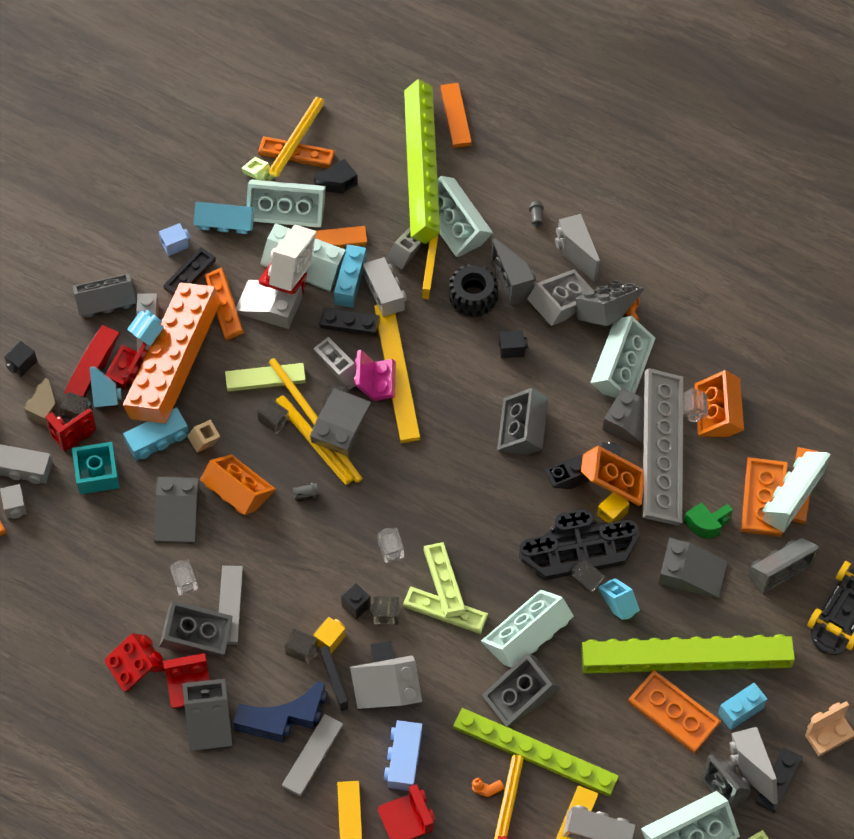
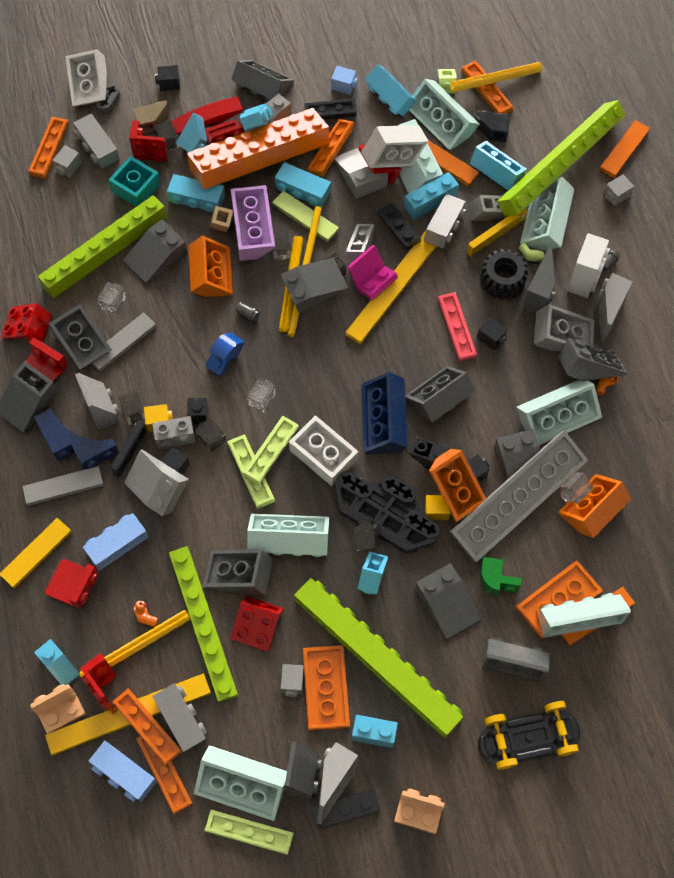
camera: 45 degrees right, 5 degrees up
none -> lime brick [38,195,167,299]
none -> light grey slope [75,373,120,431]
none -> light grey brick [152,416,196,449]
none -> blue brick [205,332,245,376]
none -> red bracket [230,596,284,651]
none -> lavender slope [231,185,275,261]
none -> medium azure brick [274,162,331,208]
none -> light grey brick [281,664,304,697]
none -> white brick [289,415,358,486]
none -> dark blue slope [362,372,408,454]
none -> coral tile [438,292,477,362]
none -> medium azure brick [470,141,527,190]
none -> yellowish green arm [518,243,545,262]
none -> white brick [567,233,610,298]
none -> light grey brick [604,174,634,206]

